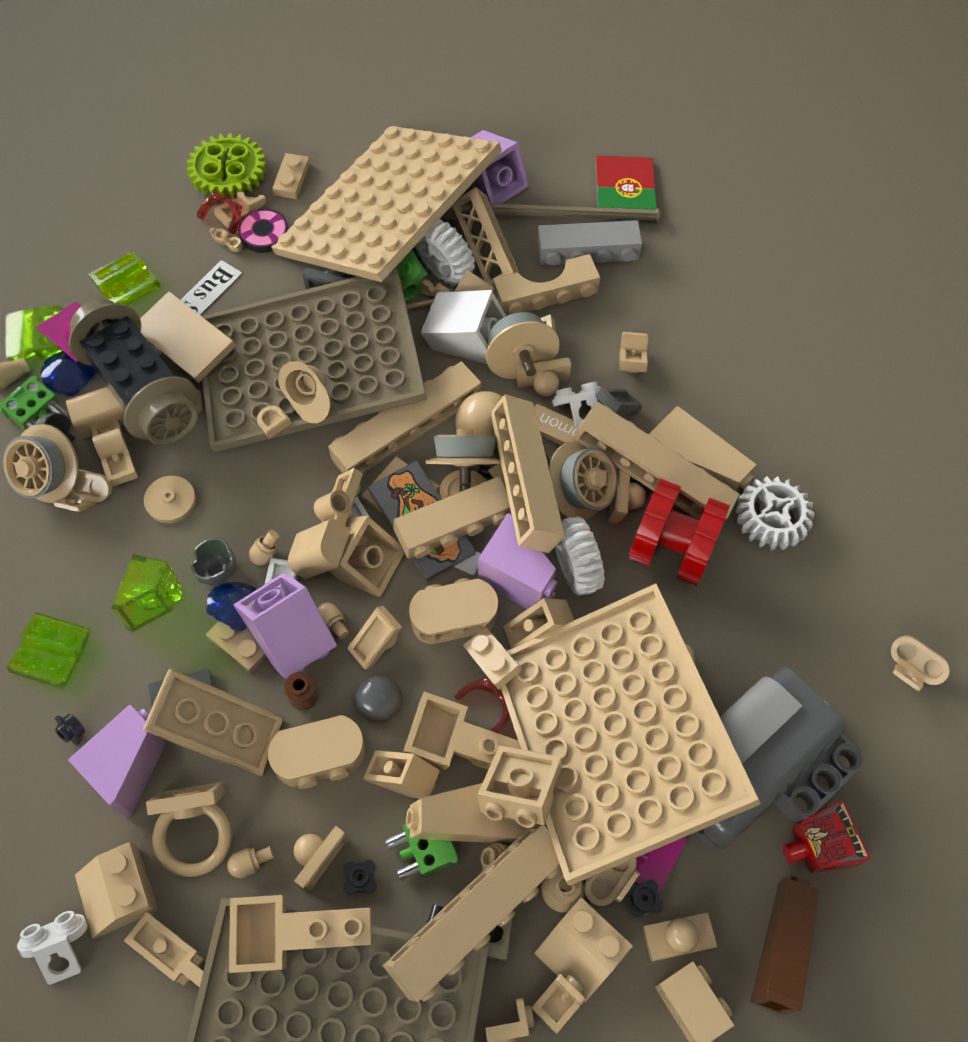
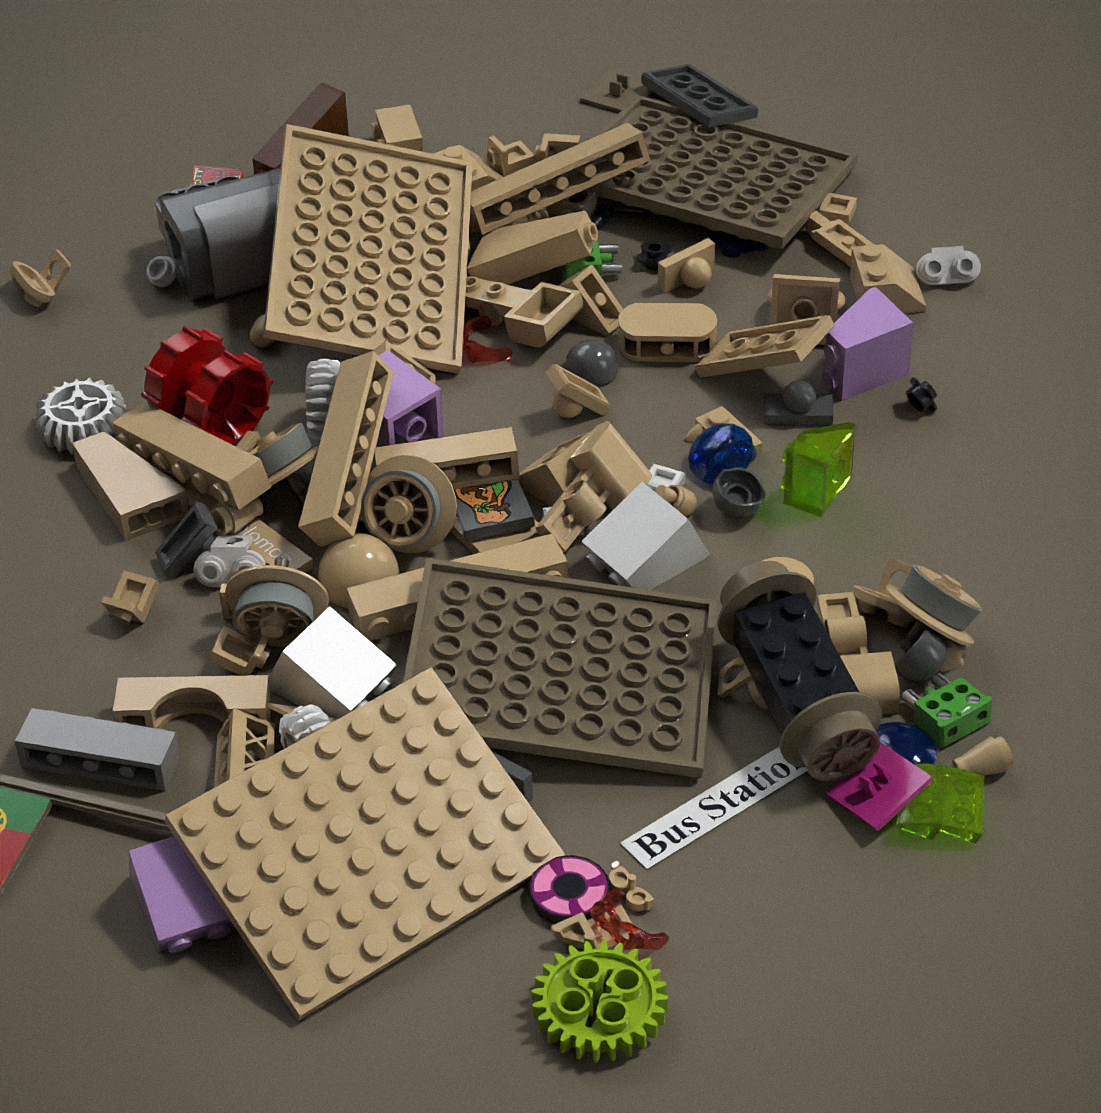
camera: 160 degrees left, 20 degrees down
clear neon green slope [6,612,91,689] -> none
clear neon green slope [88,250,161,306] -> none
tan tile [140,292,236,383] -> none
tan cylinder [227,846,274,878] -> none
tan plate [229,895,372,973] -> none
lavender slope [233,573,337,679] -> none
tan tile [257,406,292,439] -> none
tan plate [272,153,310,199] -> none
tan piece [278,361,331,423] -> none
reddish brown brick [284,672,319,710] -> none
tan cylinder [317,602,349,640] -> none
tan brick [409,578,498,645] -> none
tan plate [463,627,522,690] -> none
tan plate [478,745,562,828] -> none
none -> white slope [582,482,710,590]
none -> tan plate [819,193,857,226]

